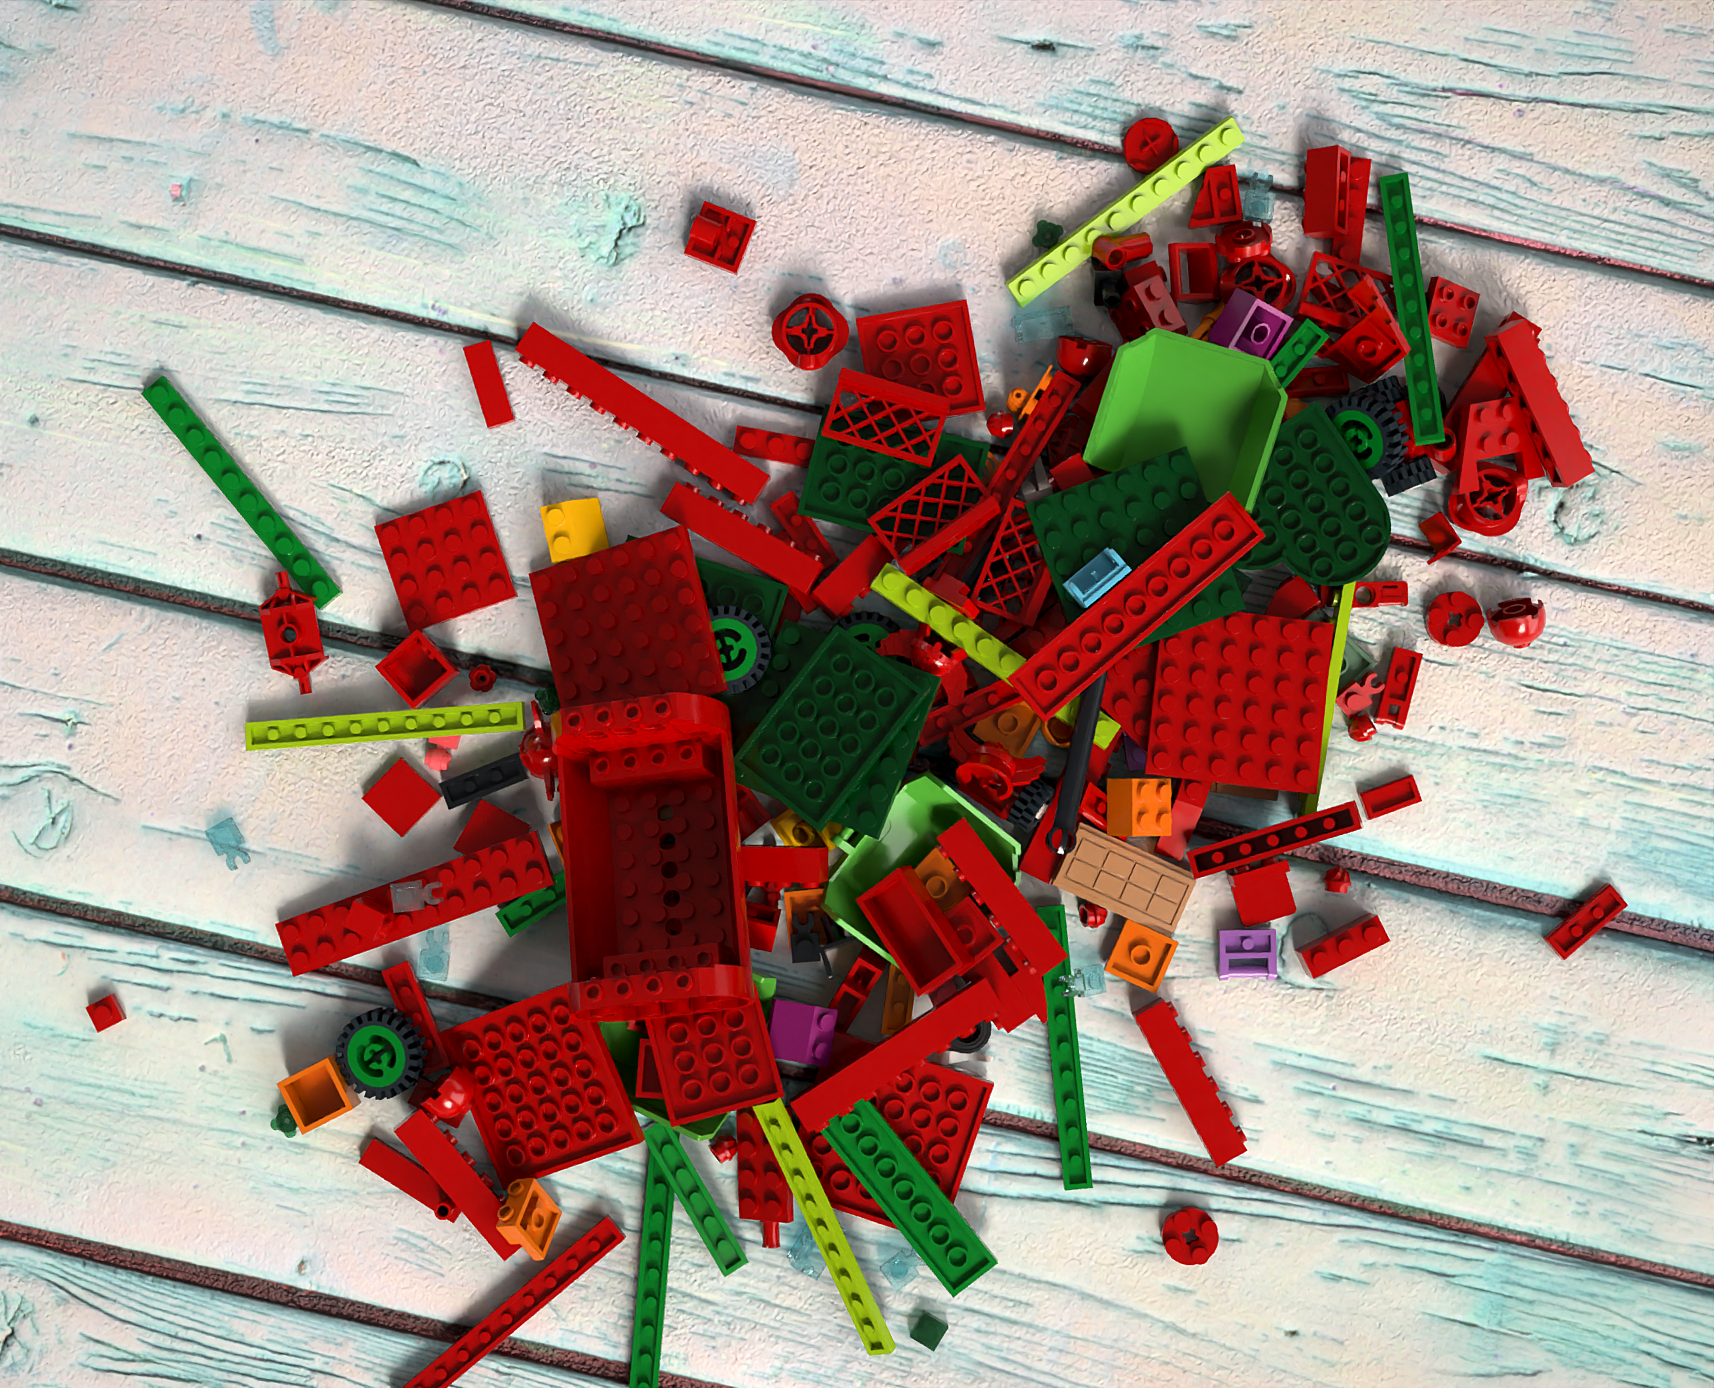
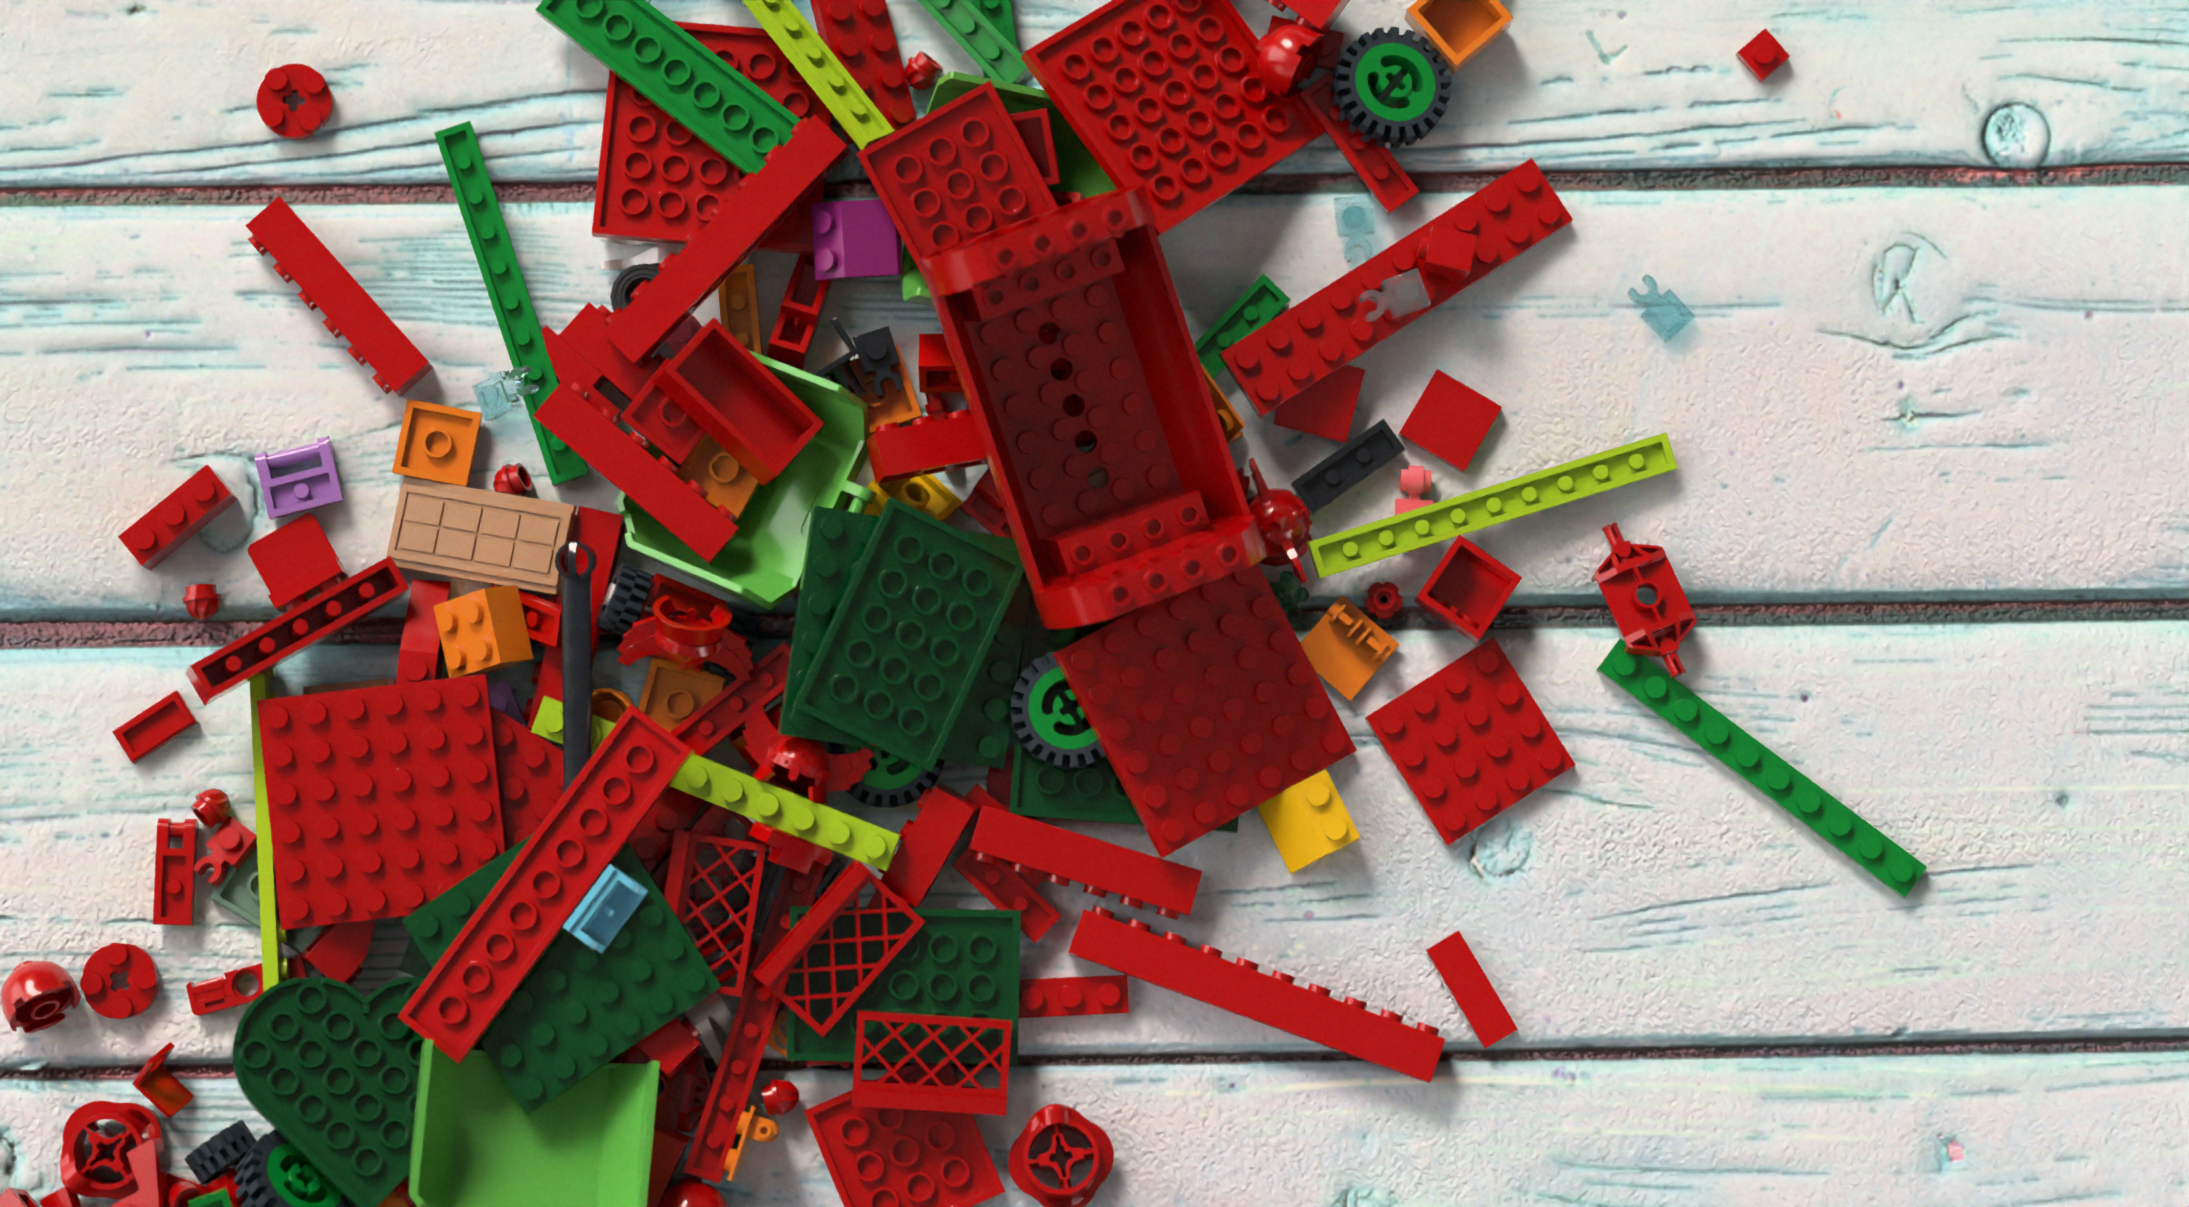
camera: 170 degrees right, 5 degrees down
none -> orange hinge [1300,595,1400,701]

